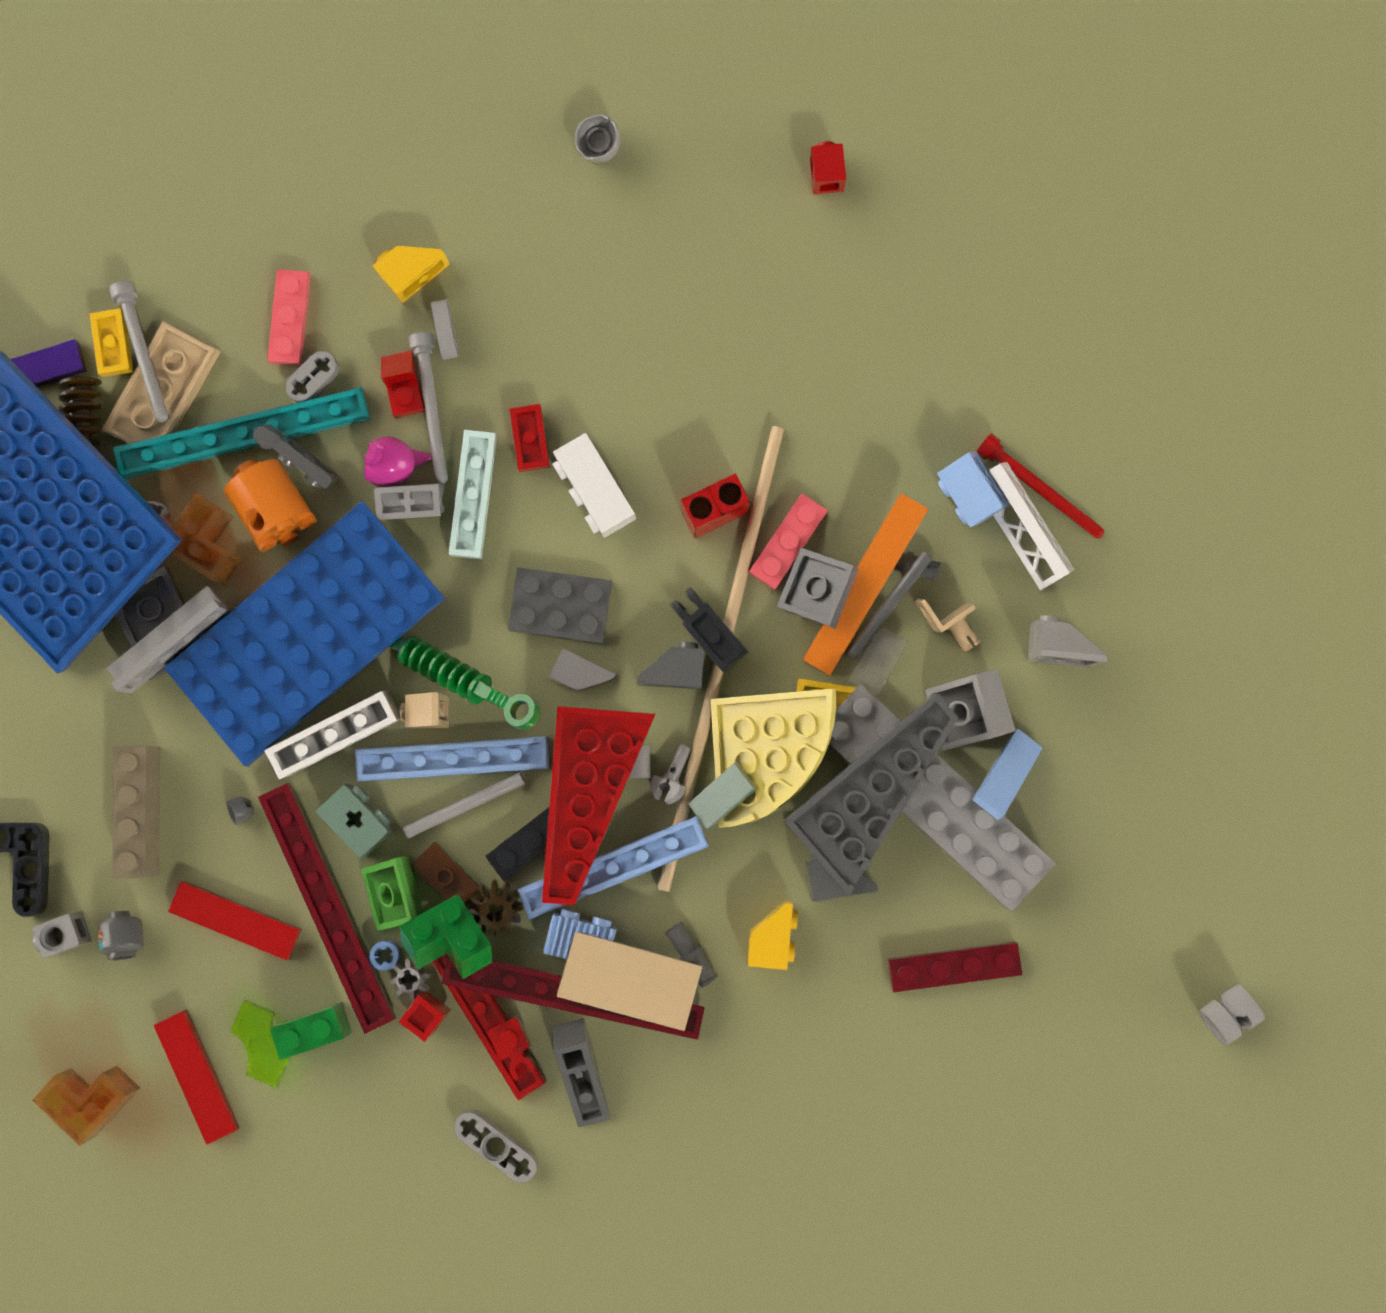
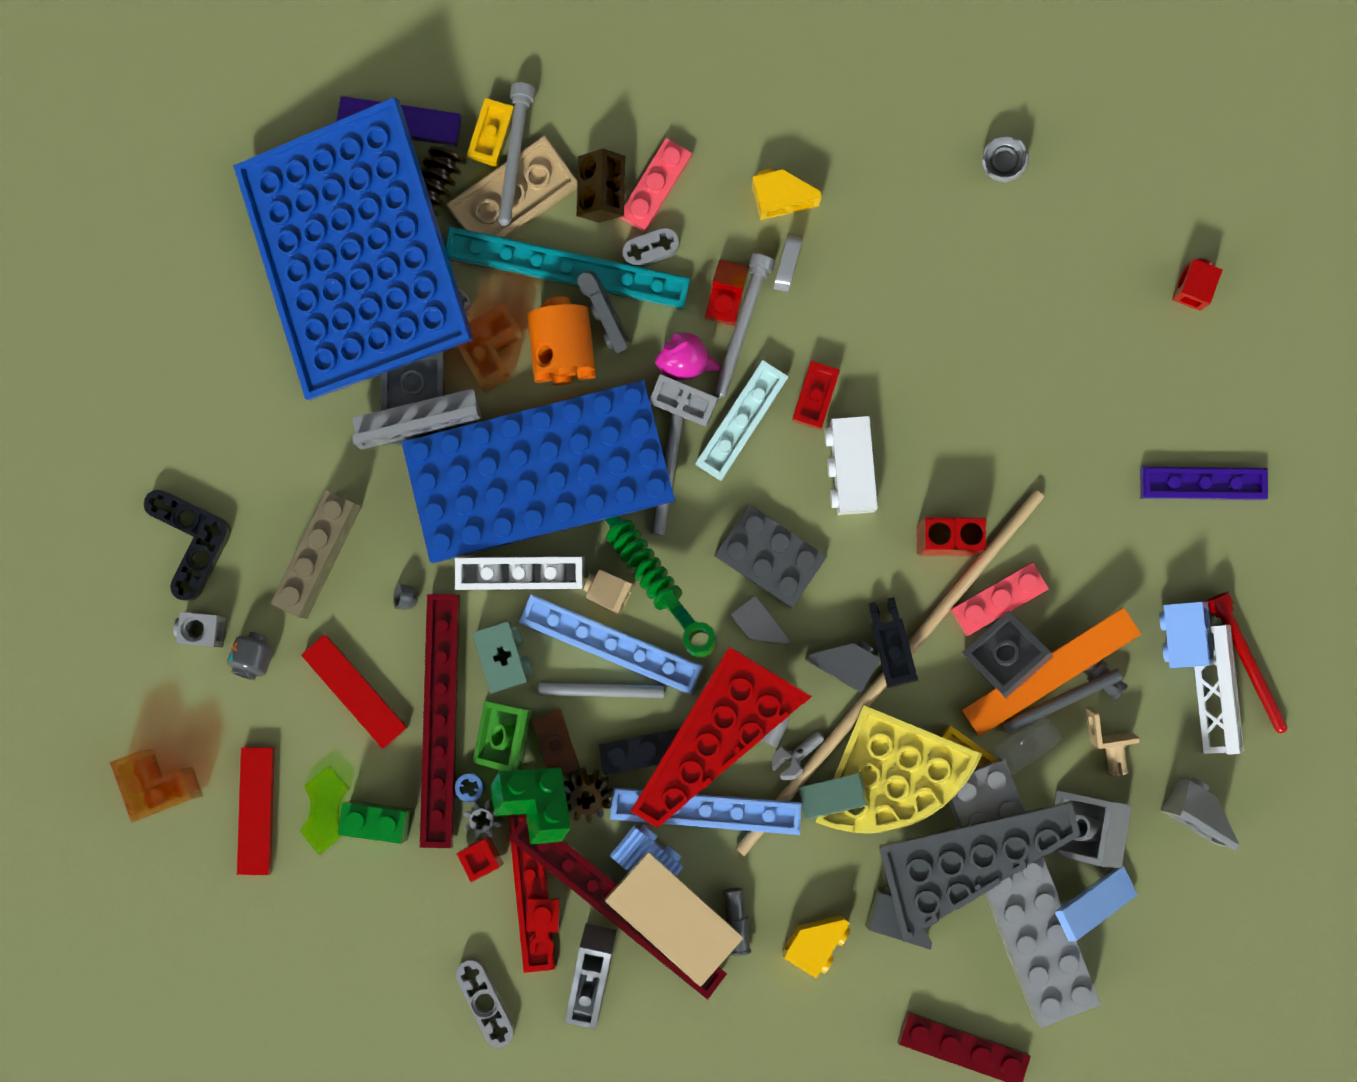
camera: 25 degrees right, 0 degrees up
none -> dark brown brick [576,148,626,223]
none -> light grey bar [652,413,683,536]
none -> dark purple tile [1140,467,1268,500]

